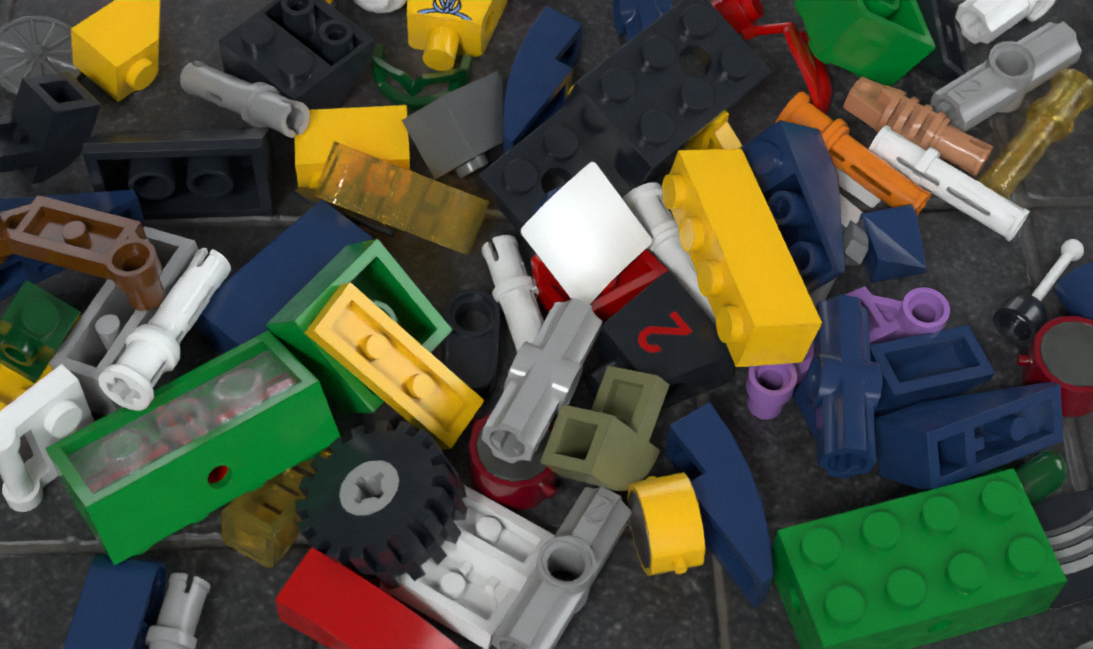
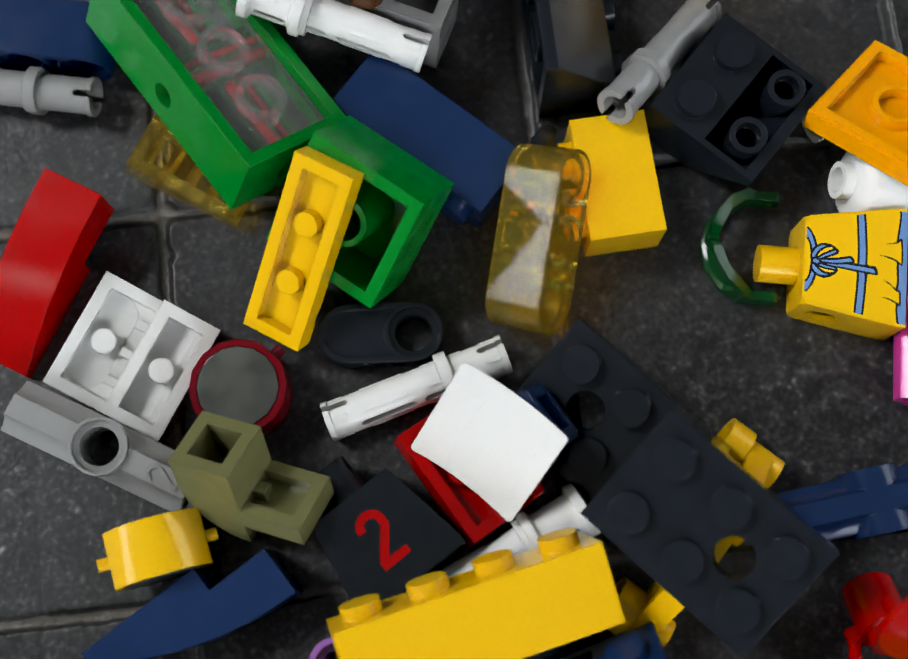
camera: 90 degrees right, 20 degrees up
black wheel [295,420,468,590] -> none
dark grey slope [402,71,503,179] -> none
light grey piece [481,297,603,464] -> none
dark blue slope [503,6,583,155] -> none

